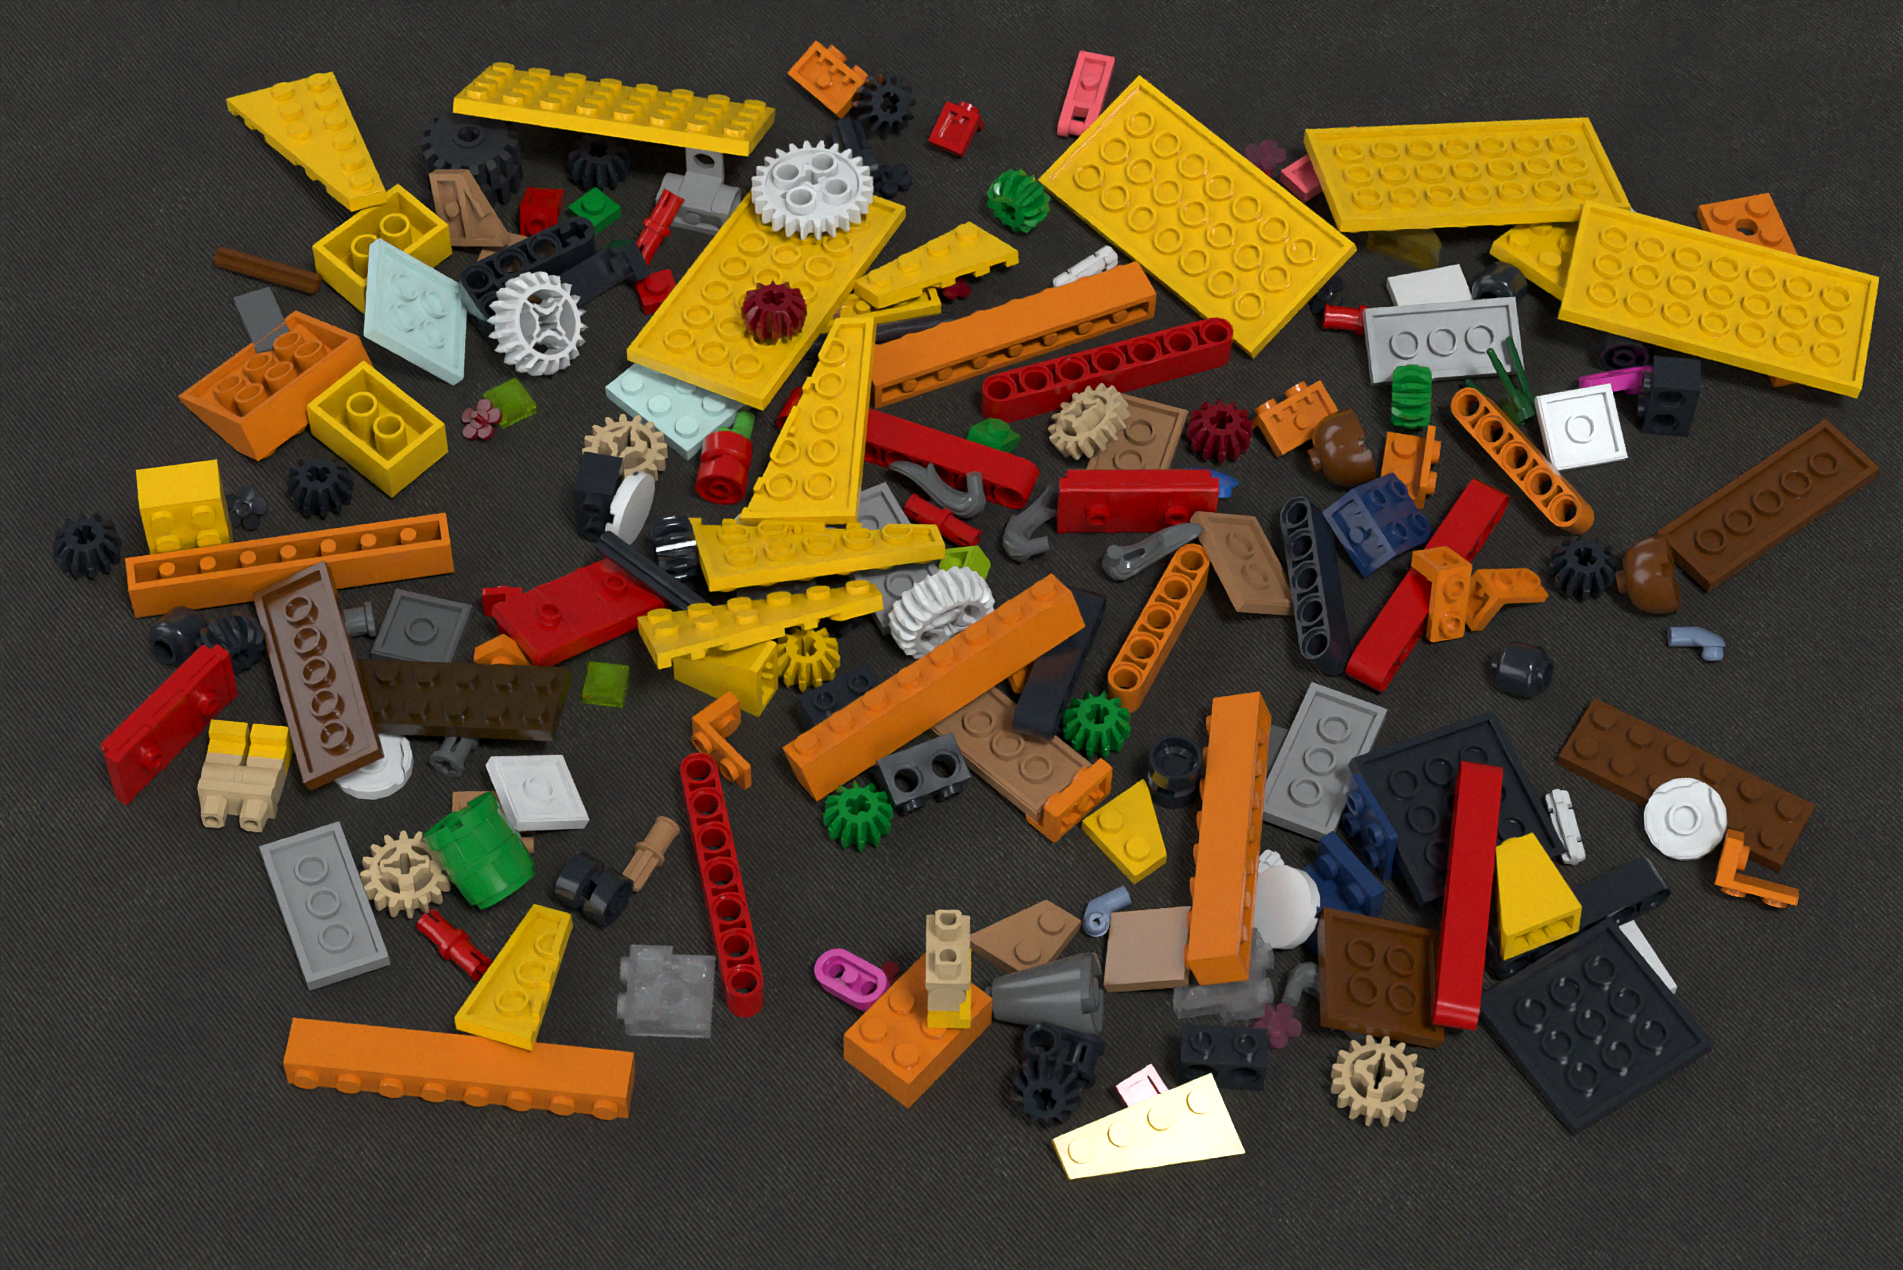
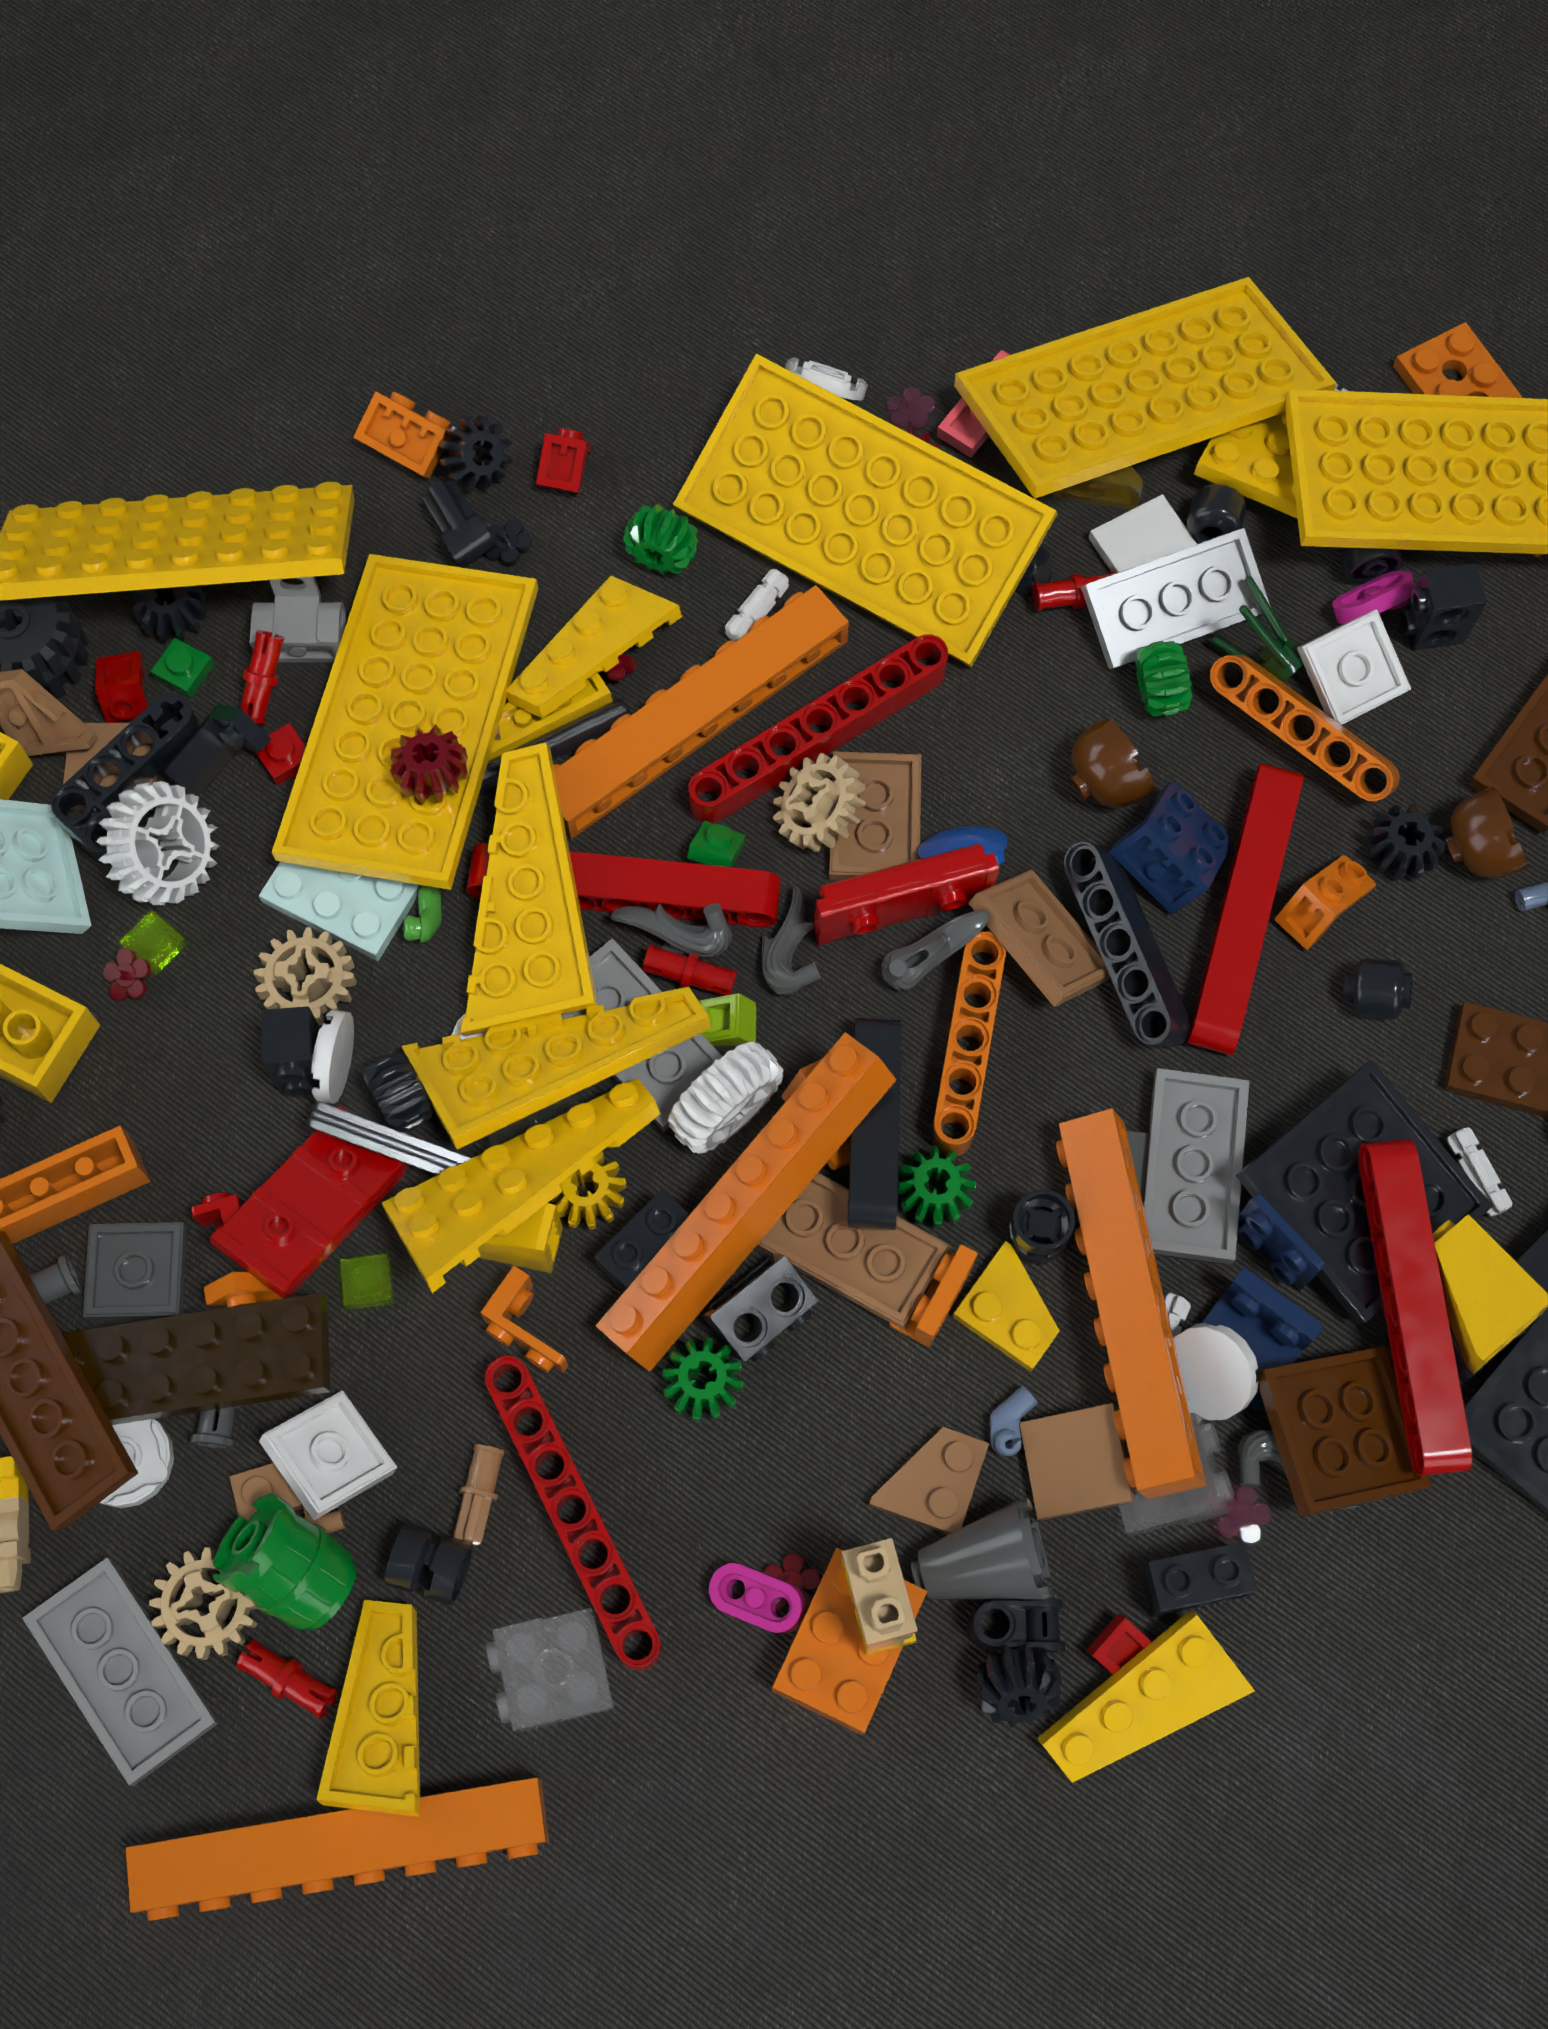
camera: 15 degrees left, 15 degrees up
red wheel [695,431,753,505] -> none
white gear [751,141,873,240] -> none
coral plate [1057,51,1115,138] -> none
dark red gear [1187,398,1253,465] -> none
orange bracket [1251,380,1338,458] -> none
tan gear [1331,1035,1425,1127] -> none
orange bracket [1381,425,1442,509] -> none
orange bracket [1411,546,1472,642] -> none
none -> white tile [785,357,868,401]

